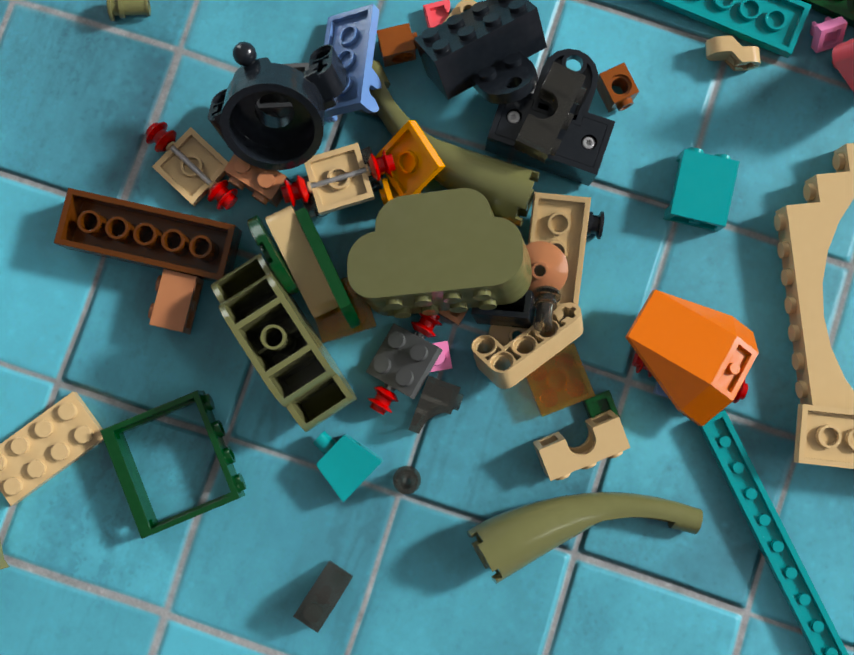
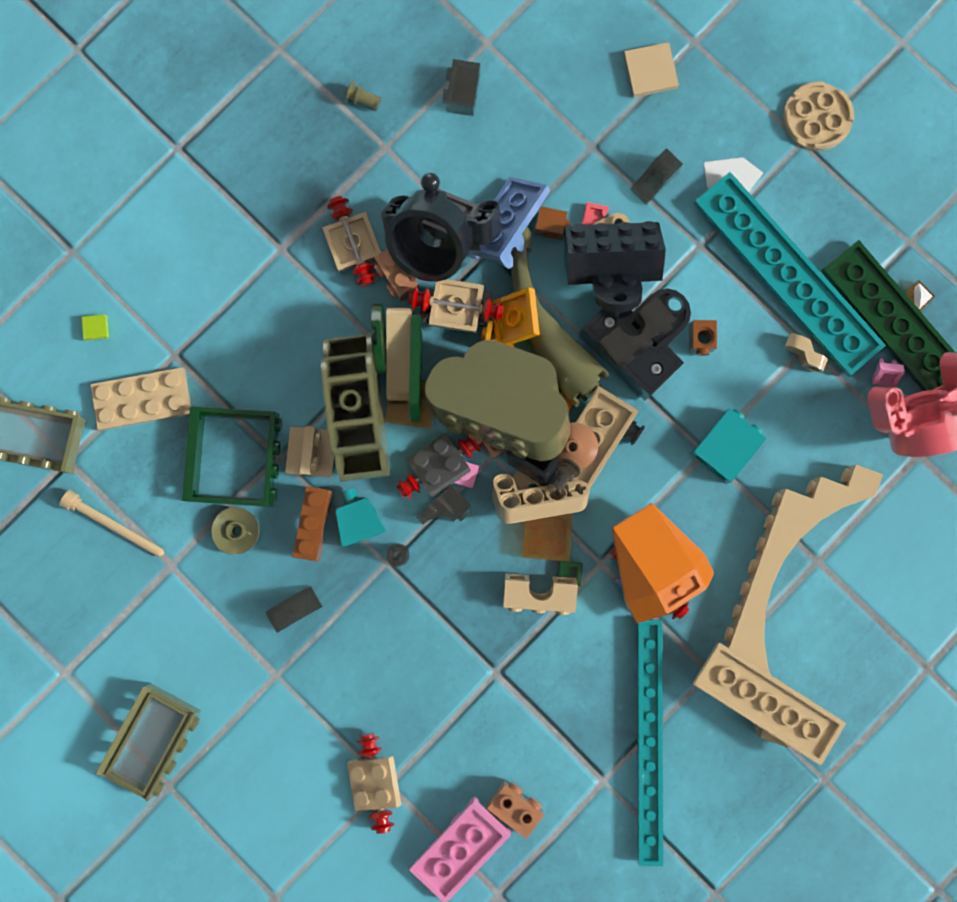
camera: 30 degrees right, 0 degrees up
reddish brown brick [54,188,242,282] -> none
nougat brick [148,269,204,334] -> none
olive brick [467,492,703,584] -> none
none -> tan piece [59,490,164,557]
none -> olive dish [211,507,259,555]
none -> tan bracket [285,426,335,478]
none -> dark orange arch [292,486,333,561]

